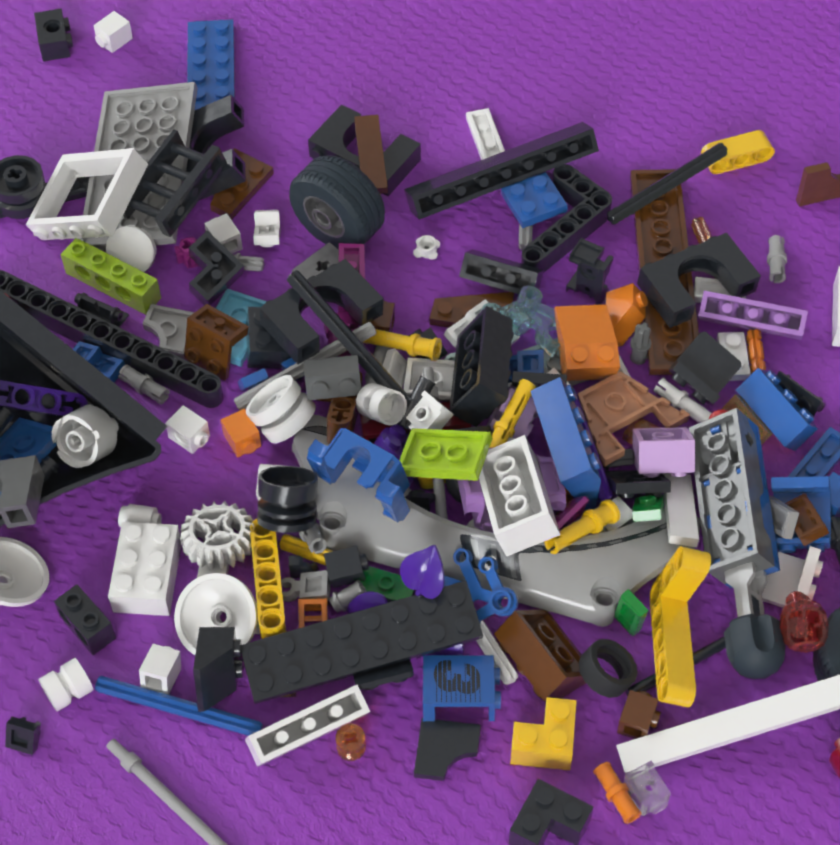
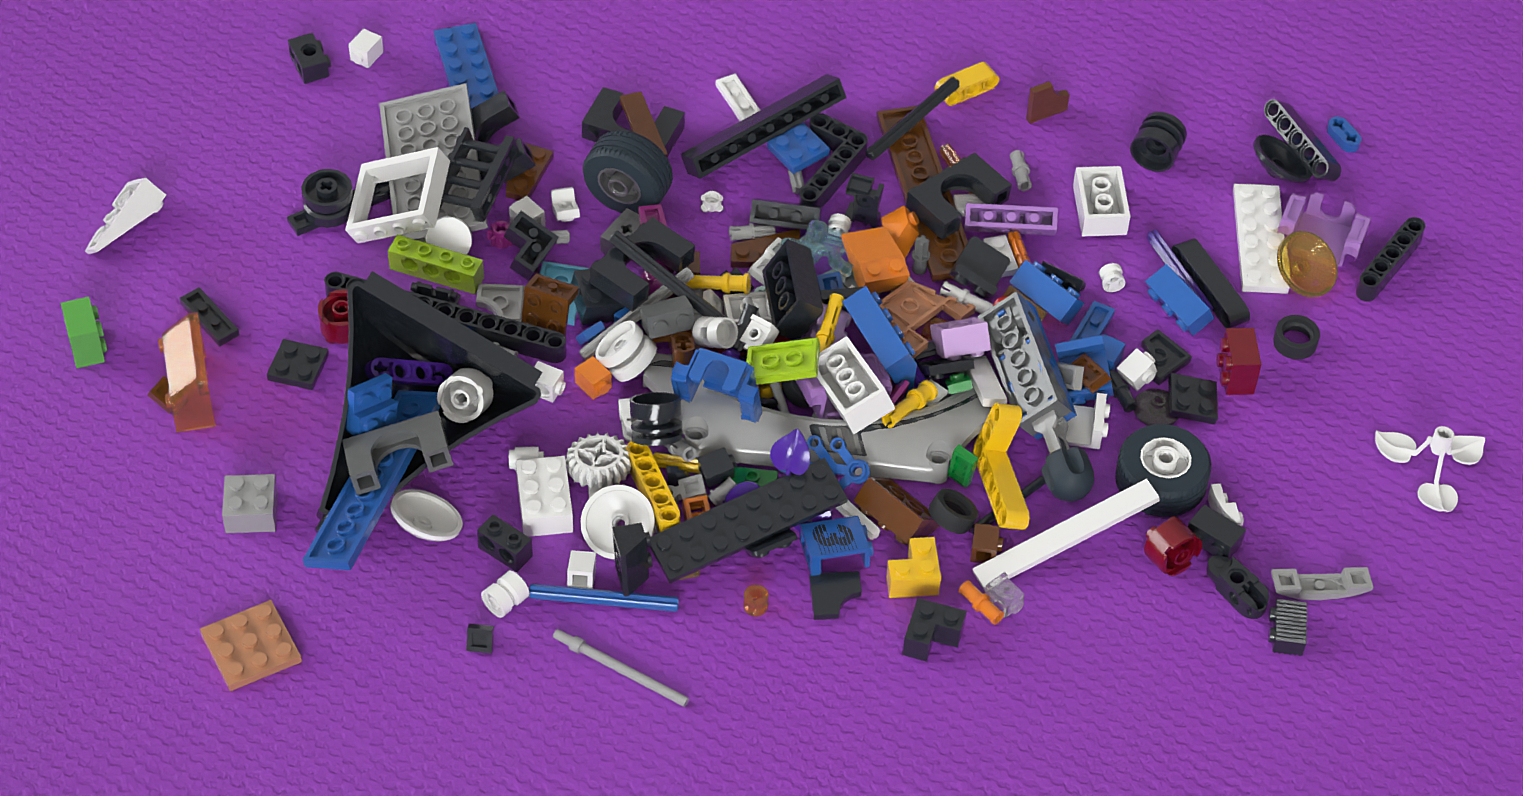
camera: 15 degrees left, 5 degrees down
white brick [245,685,370,767] -> none
clear red piece [779,591,829,653] -> none
none -> light grey axle [729,223,775,241]
none -> white wheel [825,214,851,243]

